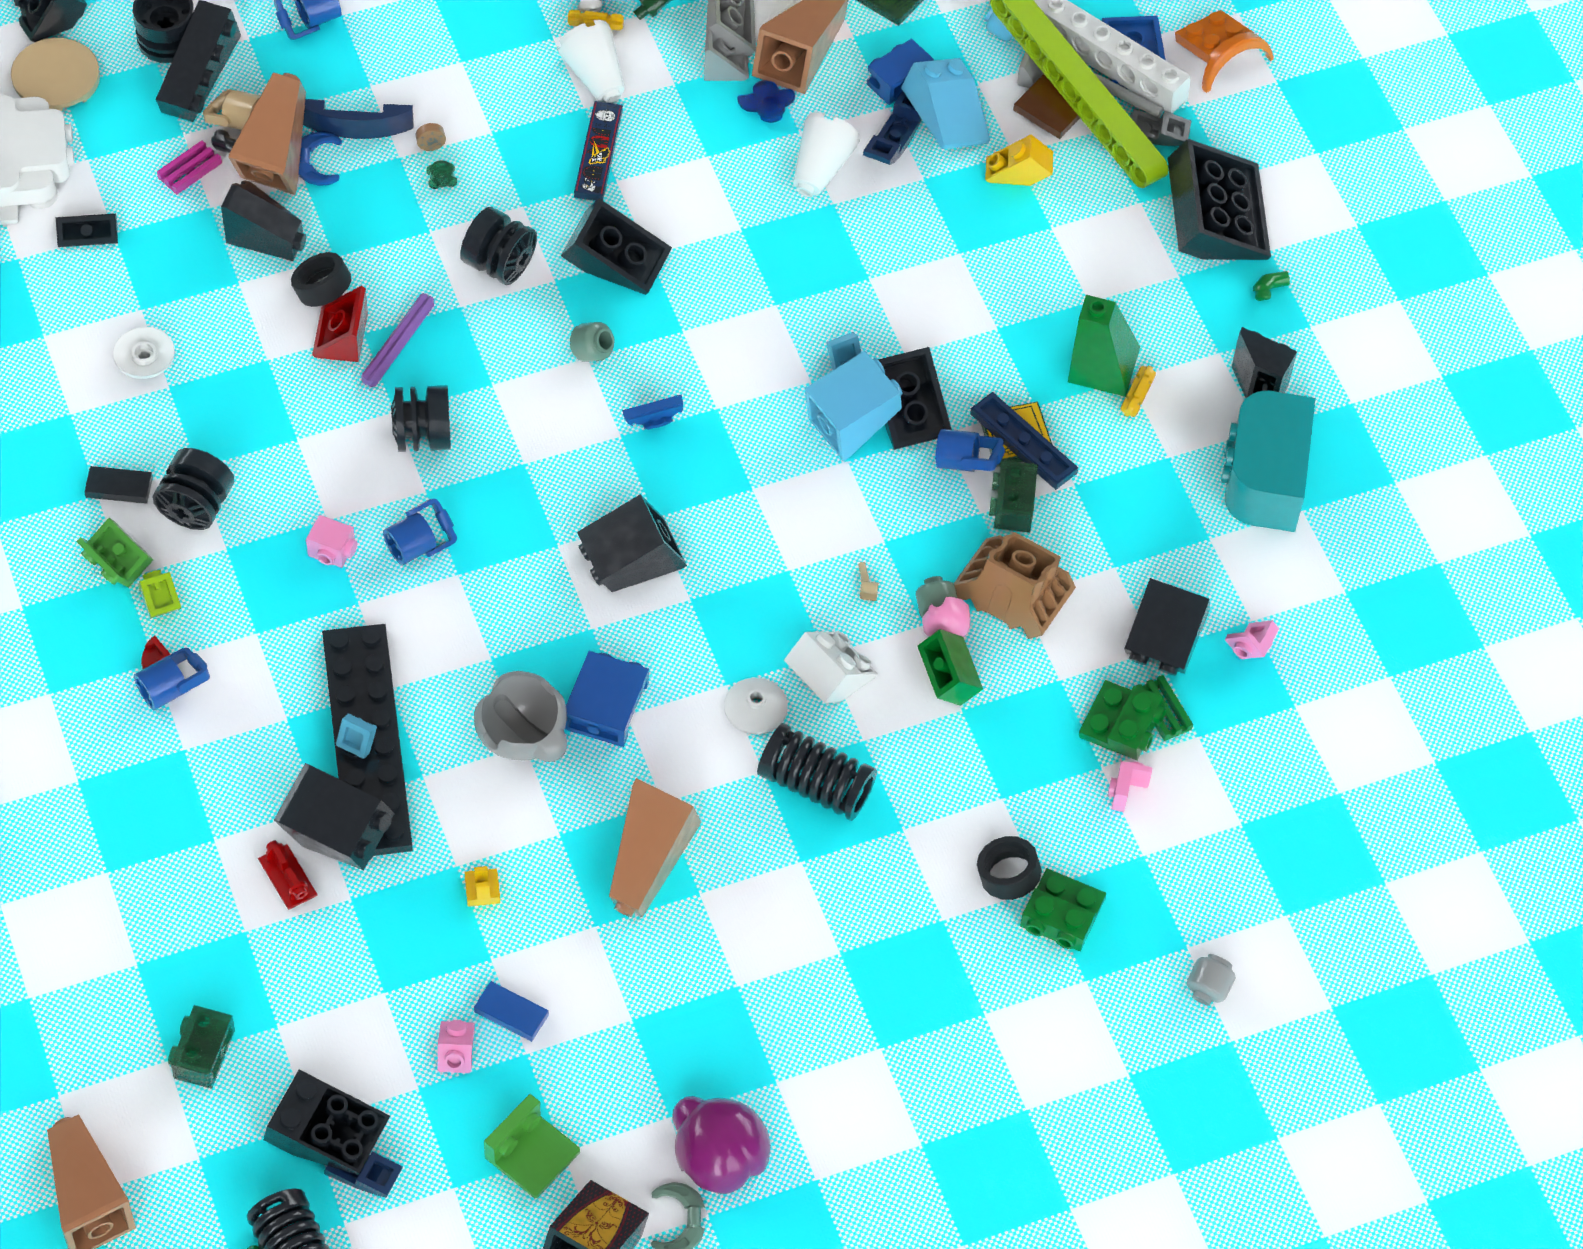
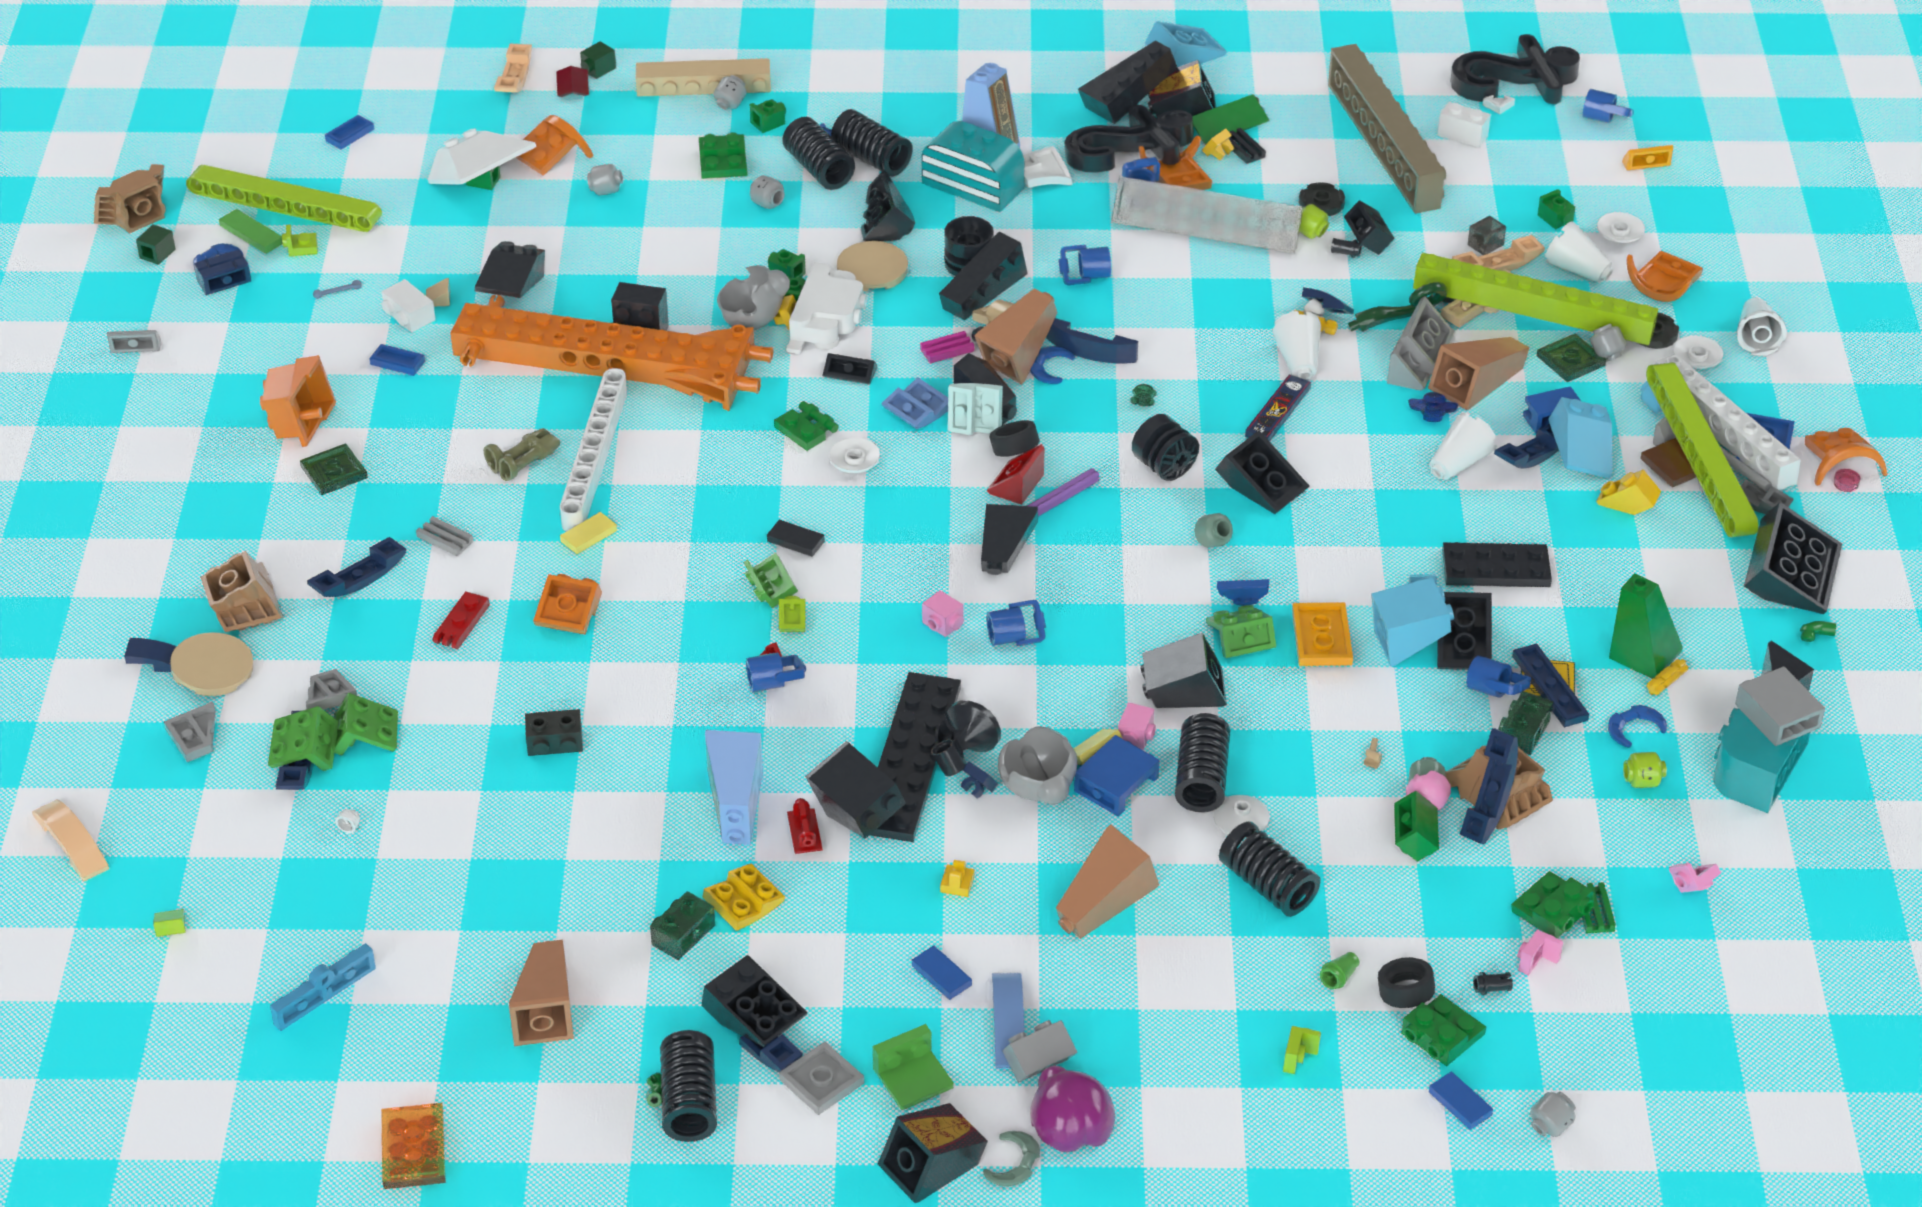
camera: 25 degrees right, 15 degrees down
black wheel [152,448,235,530] -> none
medium azure tile [336,713,377,759] -> none
black wheel [391,385,451,452] -> none
medium nougat tile [415,123,446,151] -> none
bright pink bracket [437,1020,475,1073] -> none
white slope [784,631,878,703] -> none
black slope [1124,578,1210,676] -> none
none -> yellow slope [702,863,785,931]
none -> light blue slope [705,730,763,845]
none -> green plate [774,401,839,451]
none -> light grey tile [779,1041,864,1115]
none -> medium blue slope [881,377,948,429]
none -> black piece [929,700,1001,777]
none -> light aqua slope [948,383,1003,435]
none -> dark blue tile [961,761,998,799]
none -> black slope [981,504,1038,575]
none -> medium blue slope [992,973,1025,1068]
none -> light grey brick [1002,1020,1078,1083]
none -> light yellow tile [1073,729,1122,765]
none -> bright pink brick [1118,702,1156,750]
none -> black piece [1175,713,1230,813]
none -> bright green bracket [1206,605,1276,658]
none -> lime bracket [1283,1026,1321,1074]
none -> light orange plate [1292,602,1353,666]
none -> bright green cone [1320,952,1360,989]
none -> blue tile [1429,1071,1493,1130]
none -> black plate [1442,542,1552,587]
none -> dark blue slope [1460,728,1518,844]
none -> black pin [1473,972,1513,995]
none -> blue piece [1608,705,1667,748]
none -> lime head [1623,752,1667,788]
none -> light grey brick [1735,667,1825,746]
none -> clear pink tile [1833,469,1861,492]

